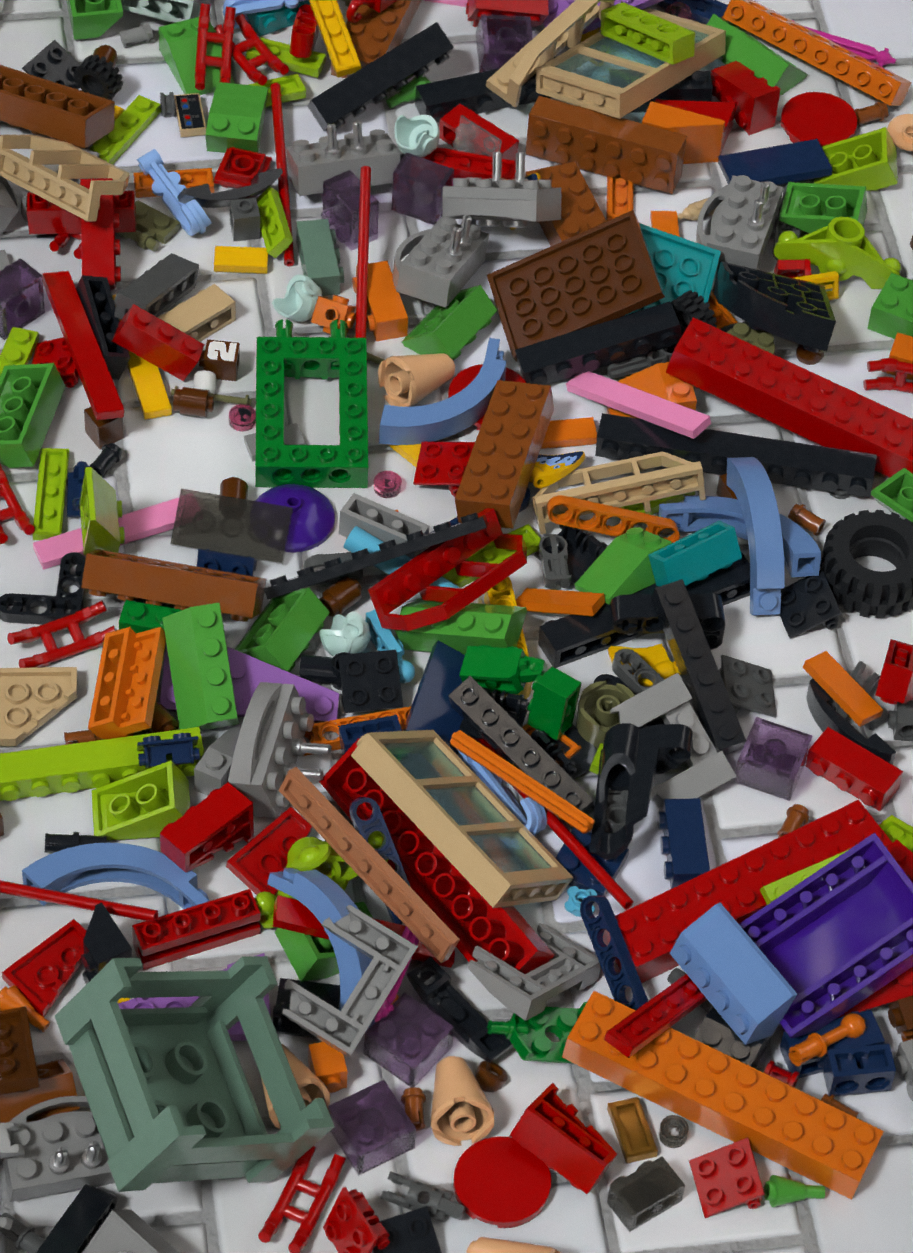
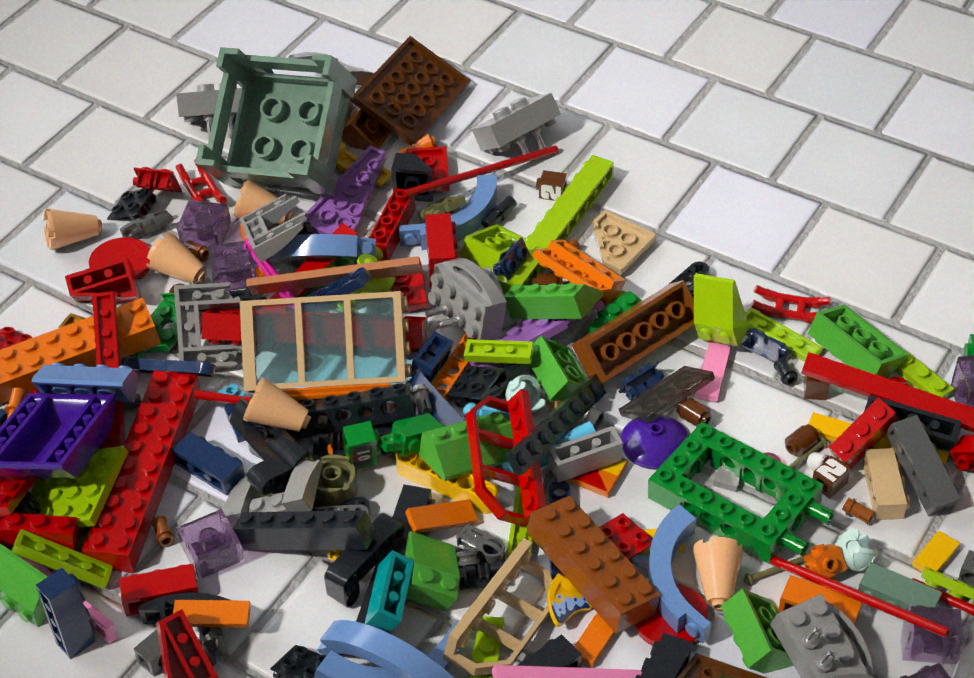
camera: 135 degrees right, 5 degrees down
red piece [7,600,117,668] -> none
clear pink tile [373,471,402,498] -> none
orange beam [547,495,680,543] -> none
clear smoke brick [607,1156,685,1232] -> none
dark grey hinge [719,654,777,718] -> none
none -> light nougat cone [243,378,311,432]
none -> light grey pin [413,384,432,415]
none -> olive plate [418,196,467,220]
none -> dark grey bush [456,549,480,566]
none -> lime plate [464,339,534,364]
none -> dark orange pin [842,498,875,525]

